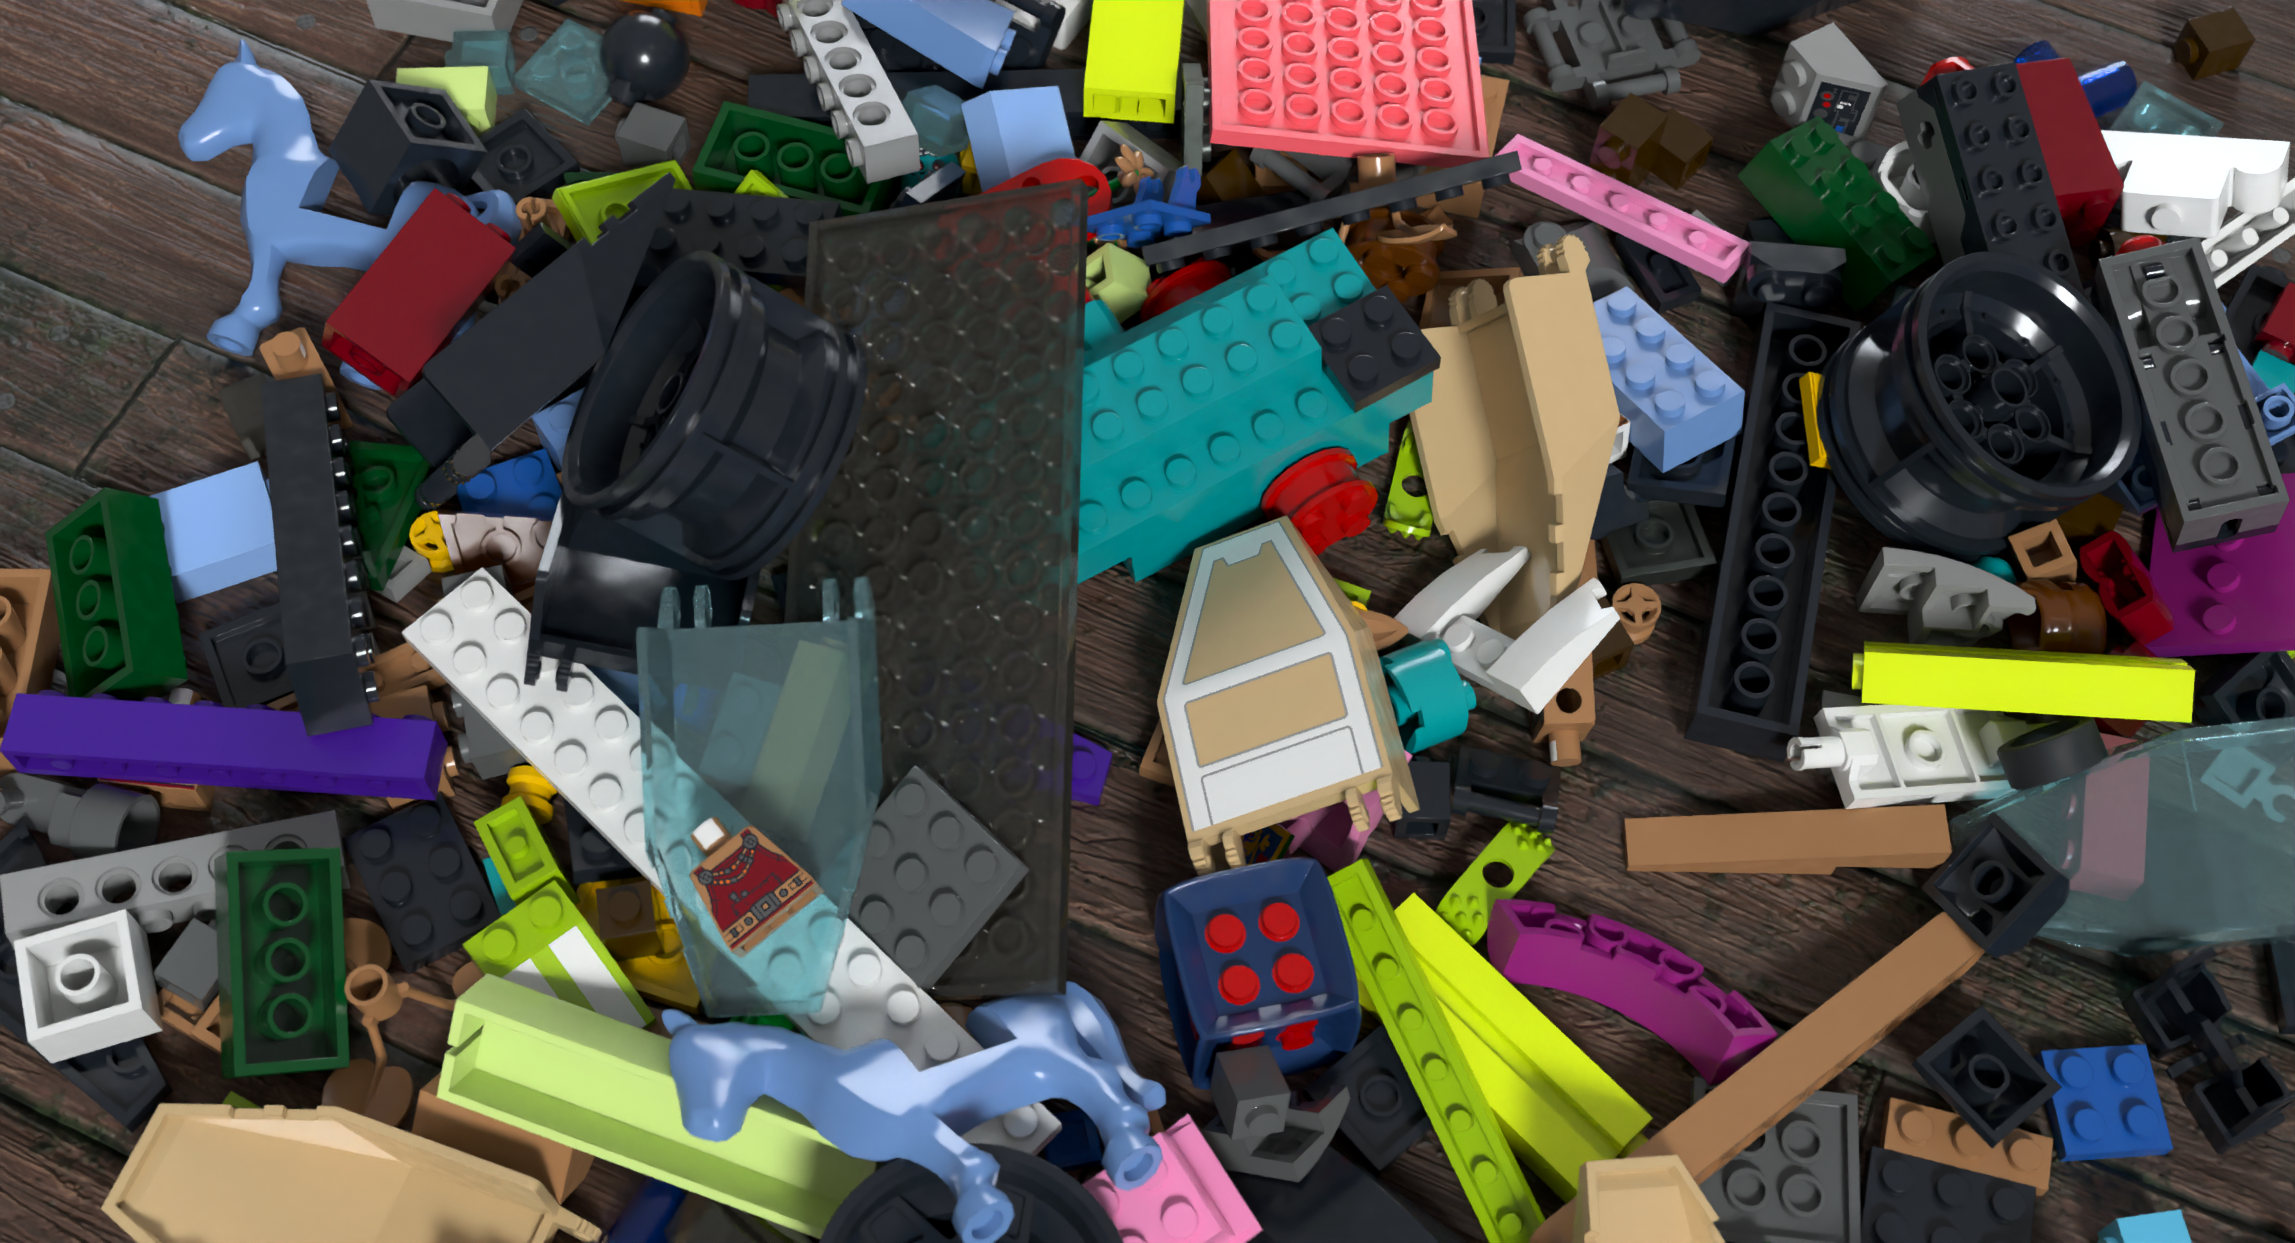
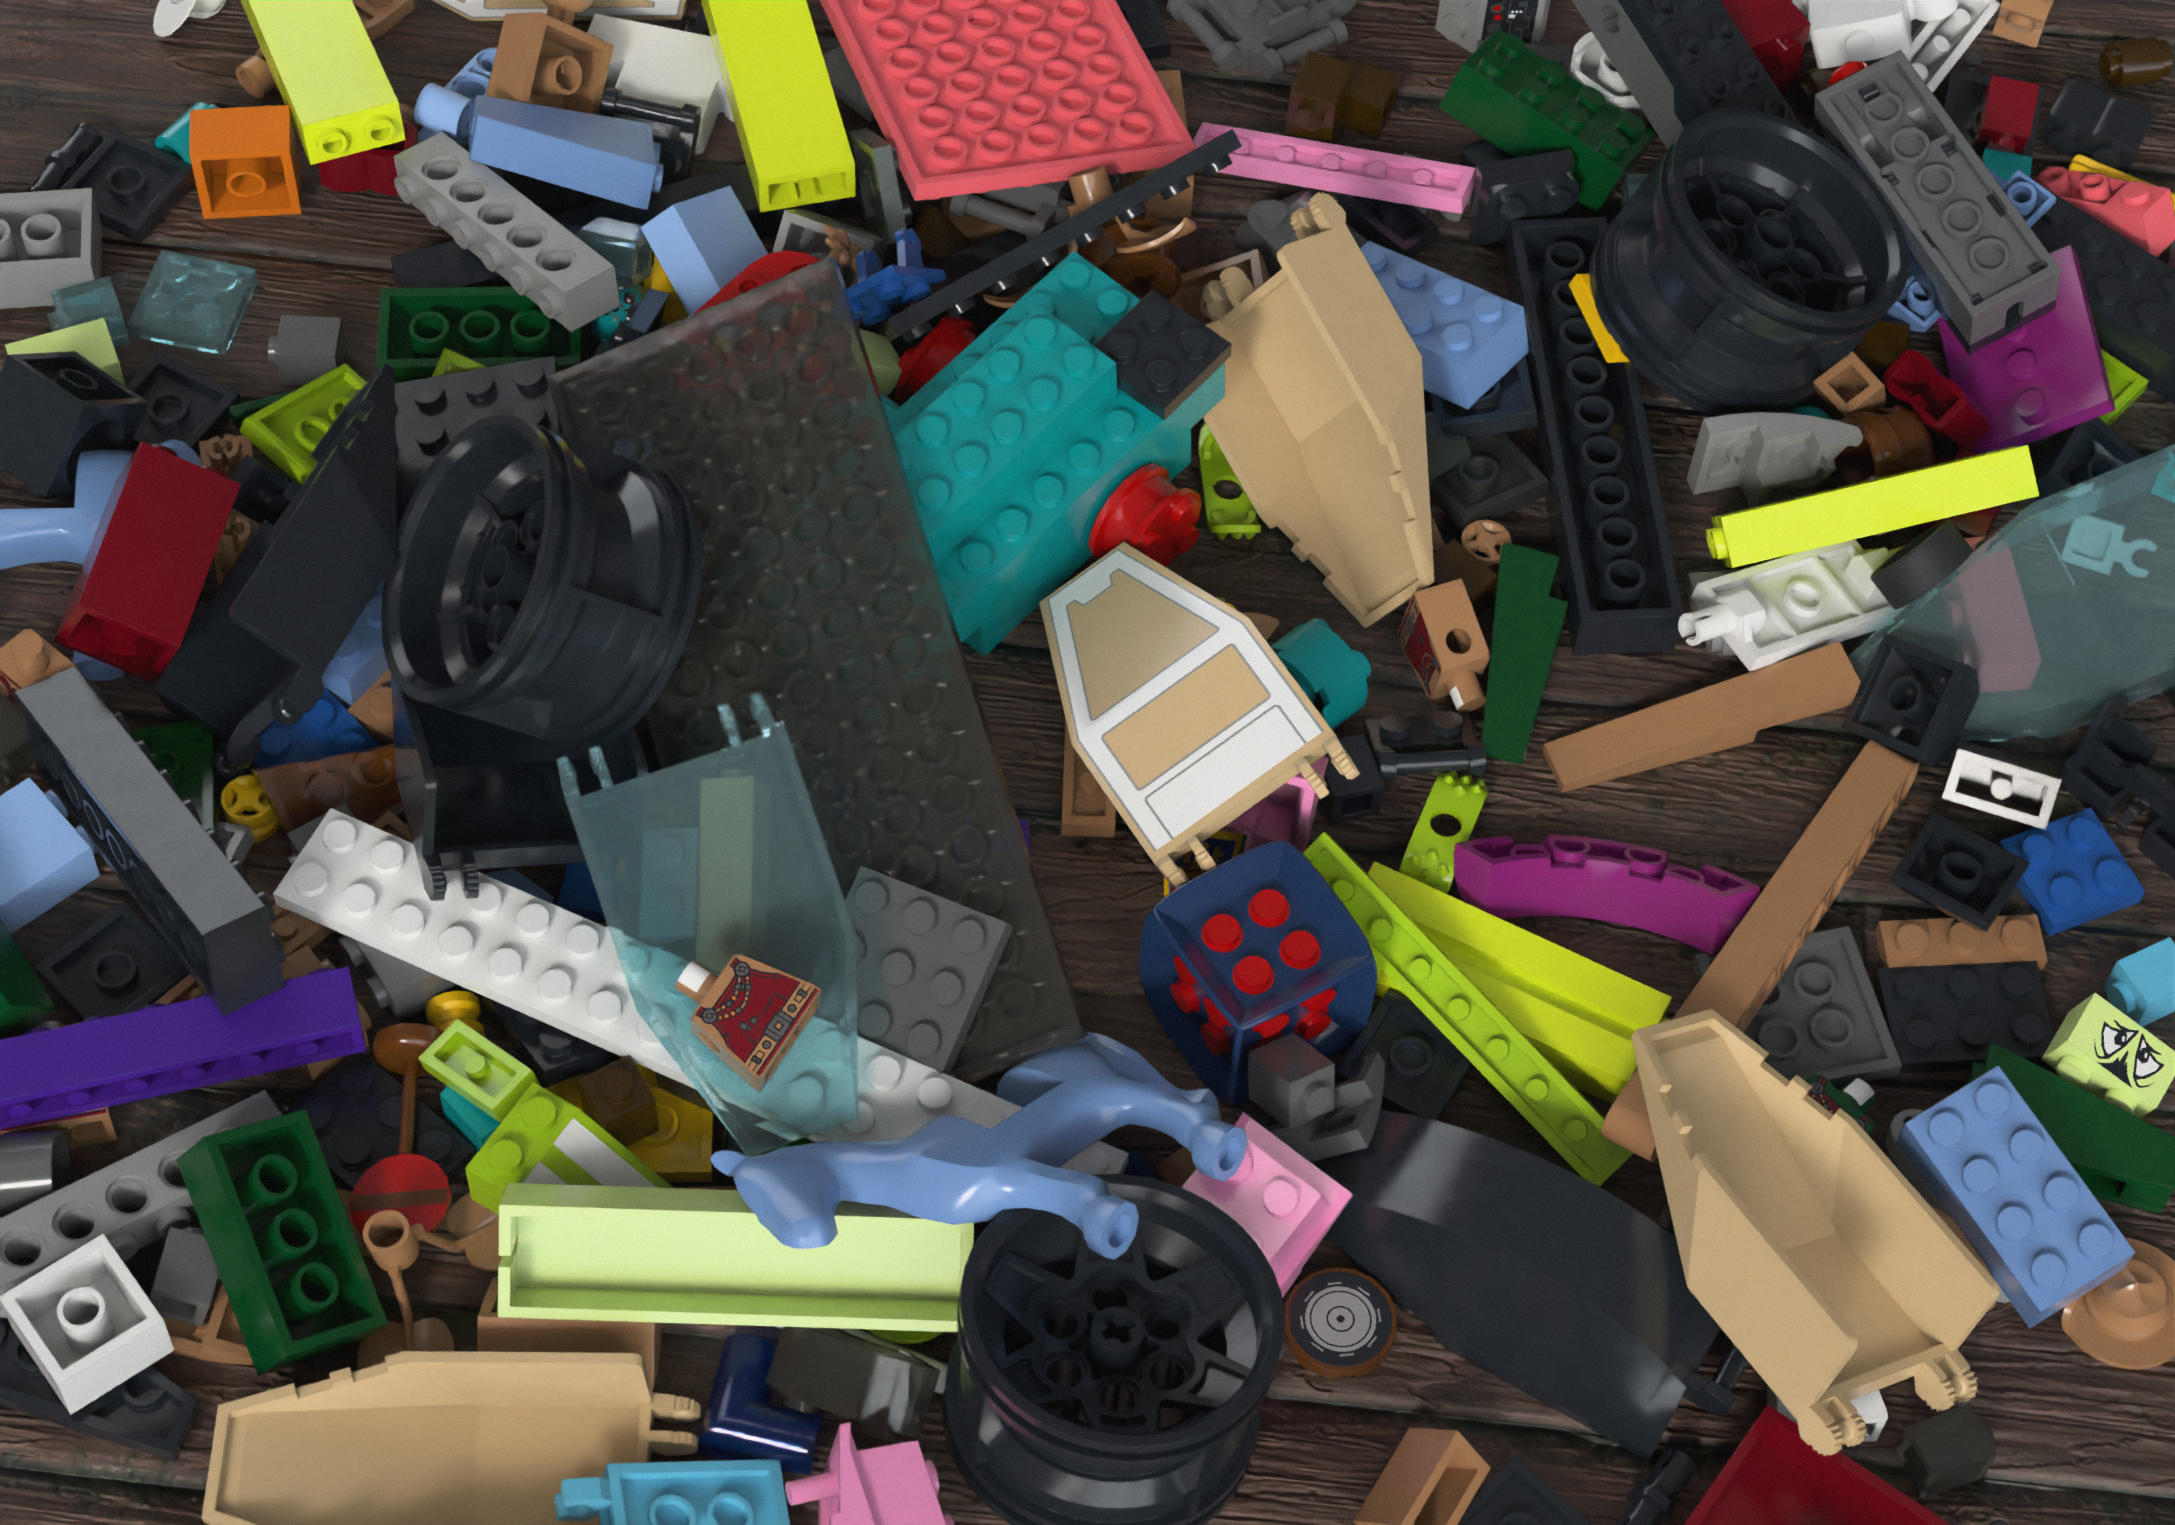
camera: 20 degrees left, 5 degrees down
black brick [599,7,690,109] -> none
white wedge [1393,546,1620,714] -> none
none -> piece [350,1023,452,1243]
none -> dark green wedge [1482,543,1568,765]
none -> brick [1942,739,2062,830]

